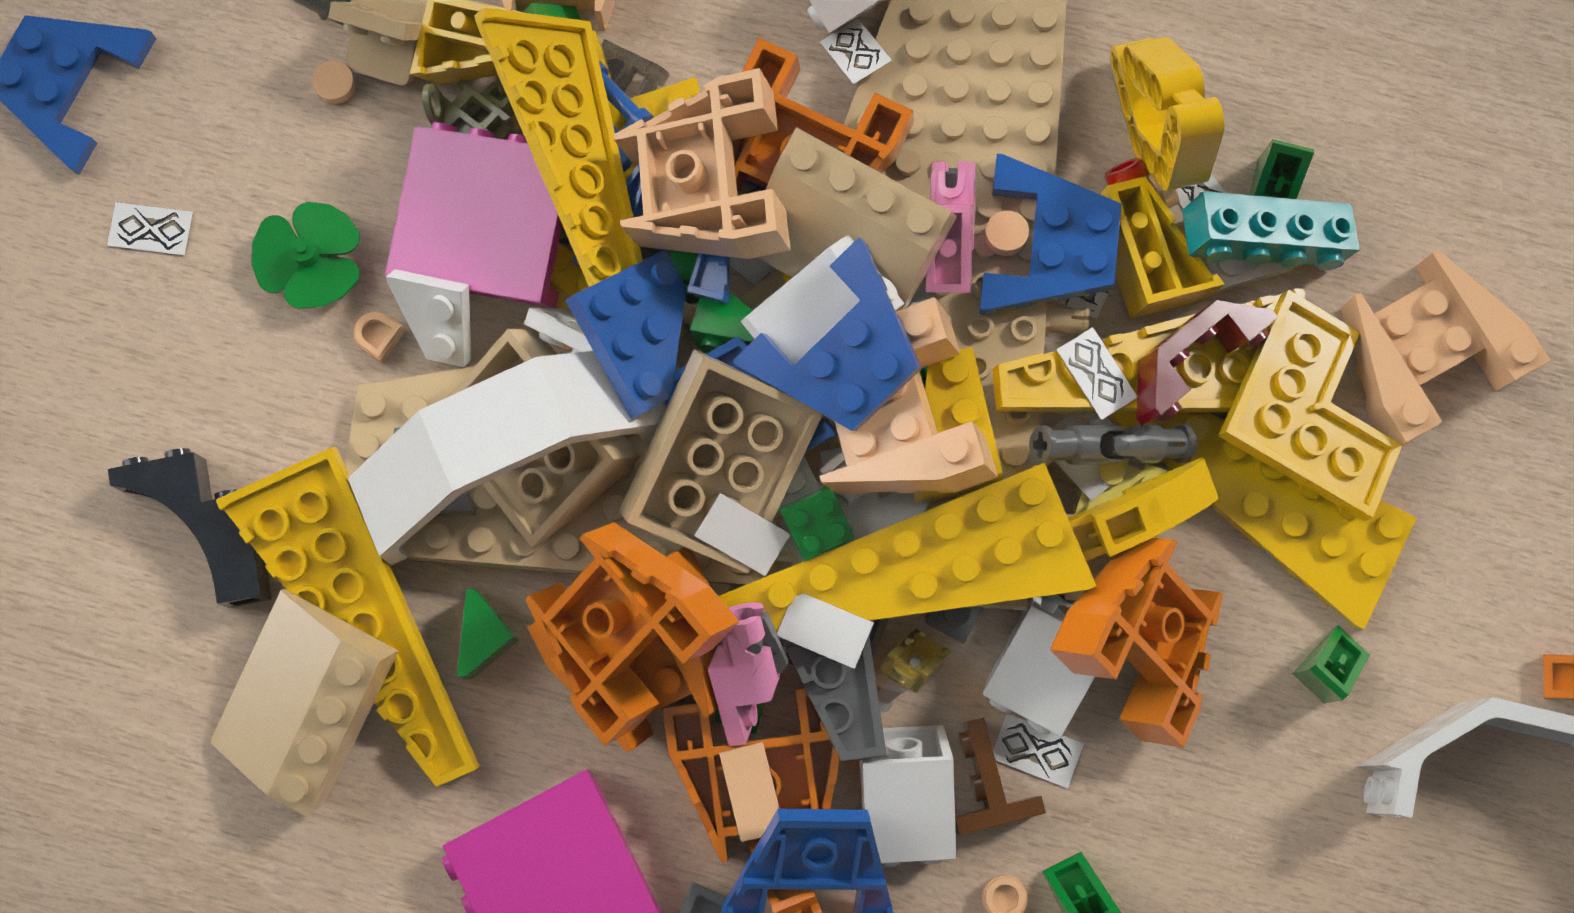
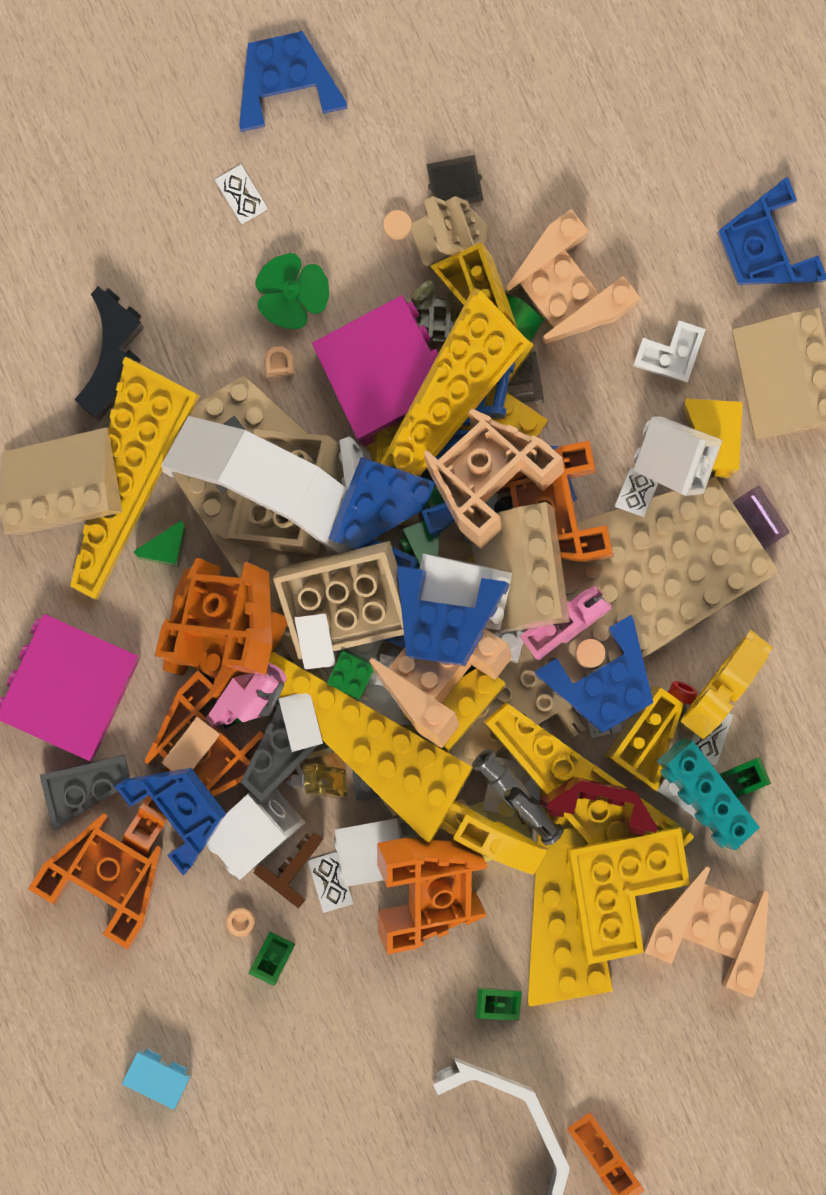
camera: 50 degrees right, 5 degrees up
white wing [386,269,472,367] -> none
white sticker [1056,327,1137,420] -> none

